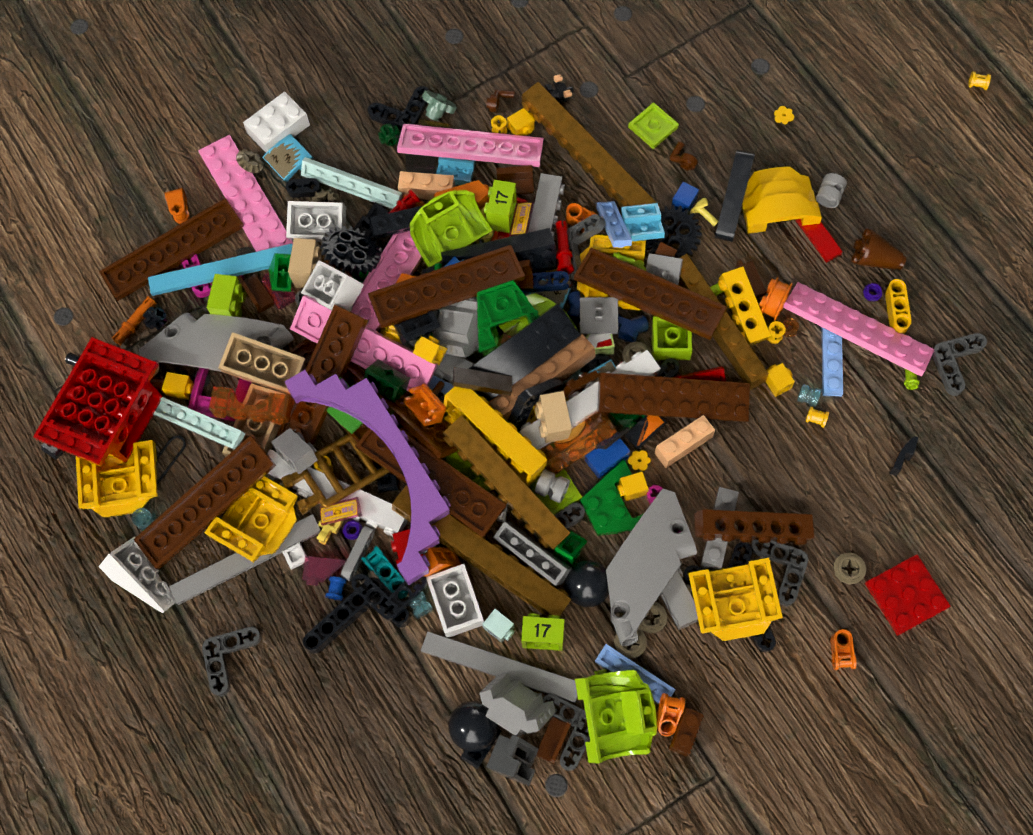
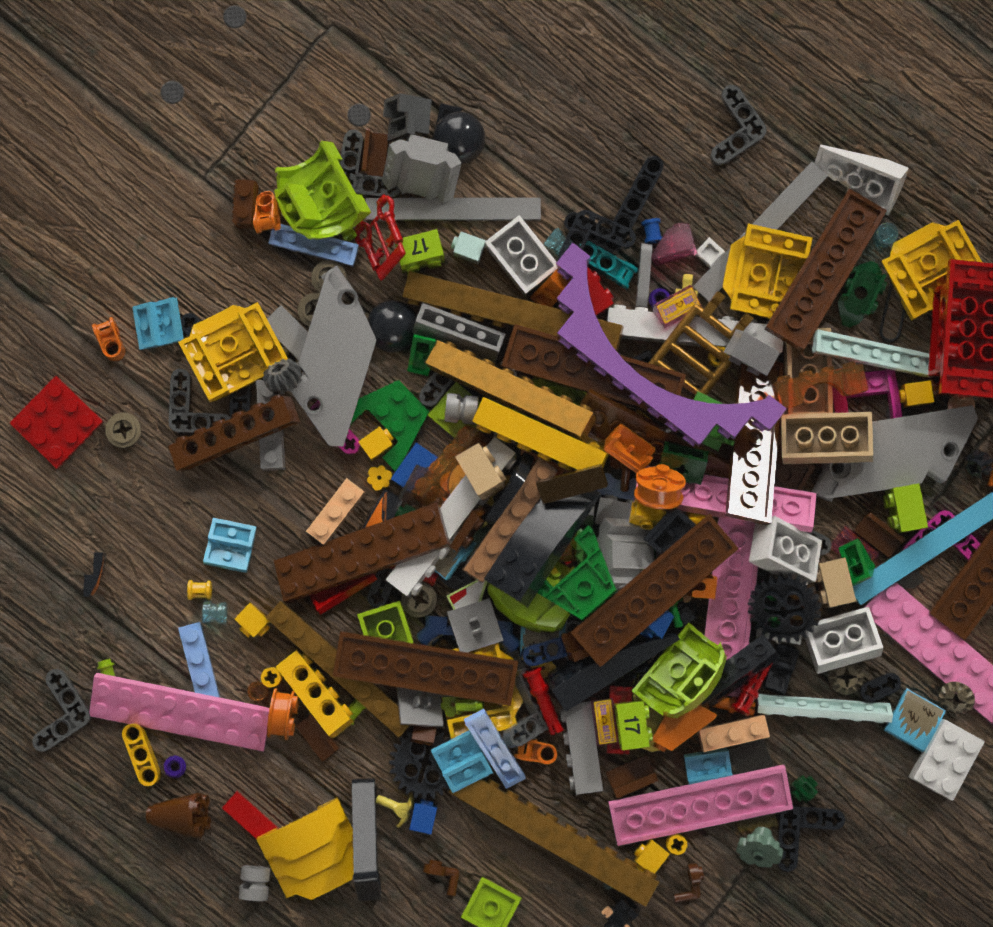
camera: 155 degrees right, 15 degrees up
none -> medium azure slope [132,297,184,350]
none -> medium azure slope [203,518,256,573]
none -> dark grey gear [263,359,302,395]
none -> red piece [354,194,406,281]
none -> orange wheel [634,464,686,509]
none -> dark green piece [838,261,887,328]

